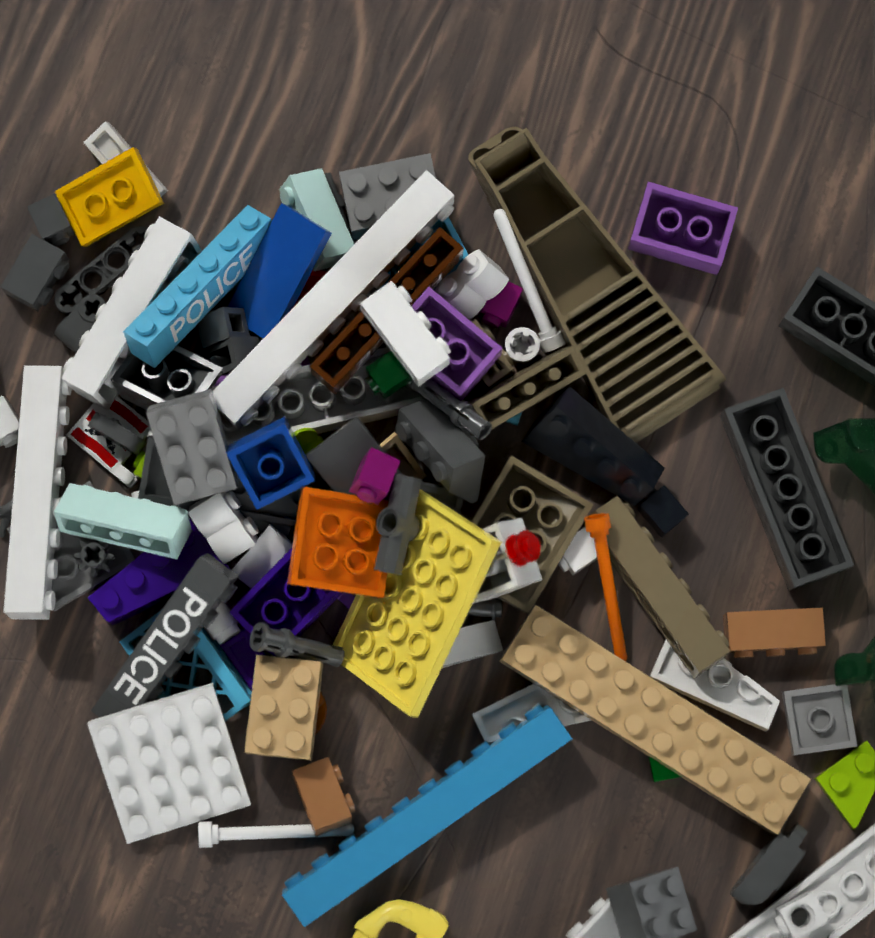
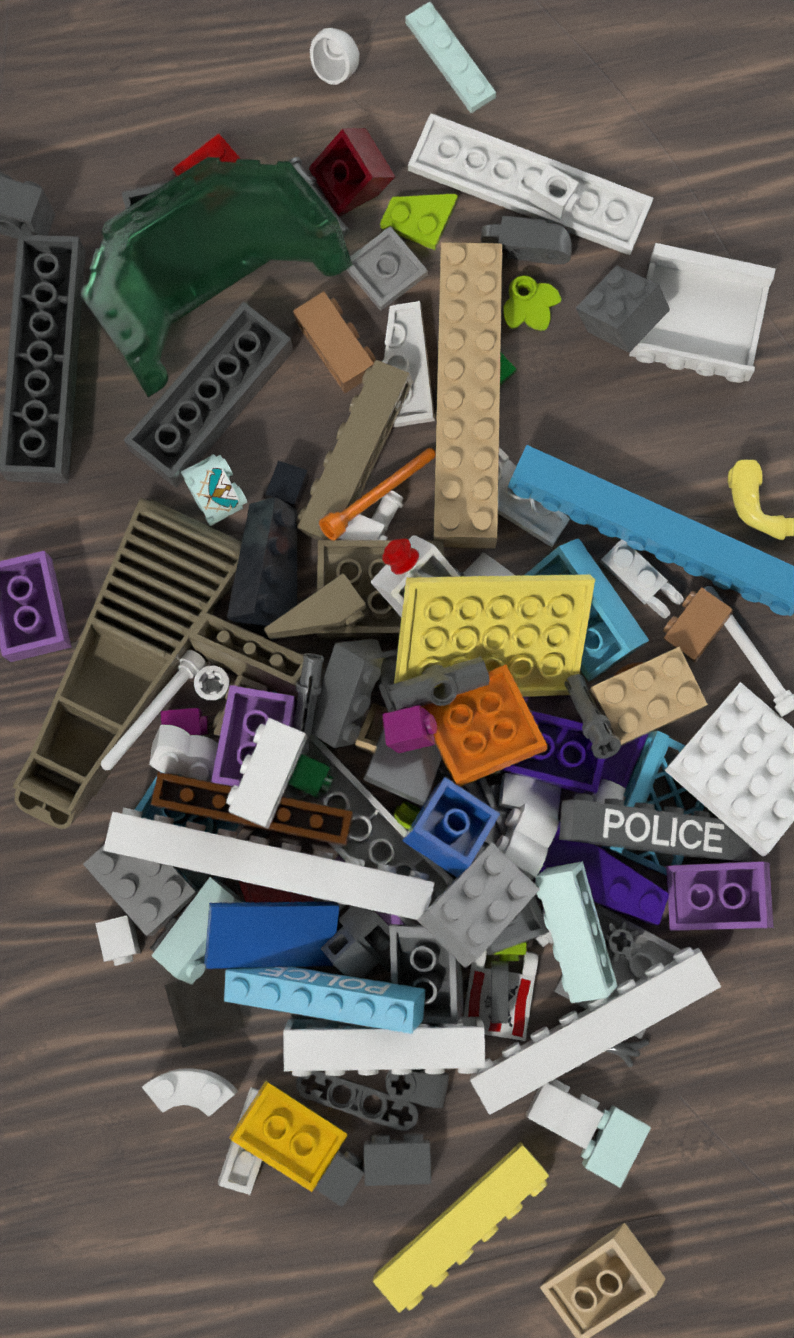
camera: 115 degrees left, 0 degrees up
none -> white brick [95,915,141,966]
none -> white brick [142,1068,238,1116]
none -> clear smoke tile [164,968,245,1048]
none -> light aqua brick [181,454,247,526]
none -> dark tan slope [264,573,367,640]
none -> white pin [370,490,404,531]
none -> lime plate [503,276,562,331]
none -> medium azure slope [524,538,649,682]
none -> white hinge [600,539,684,619]
none -> medium lavender slope [666,862,774,931]

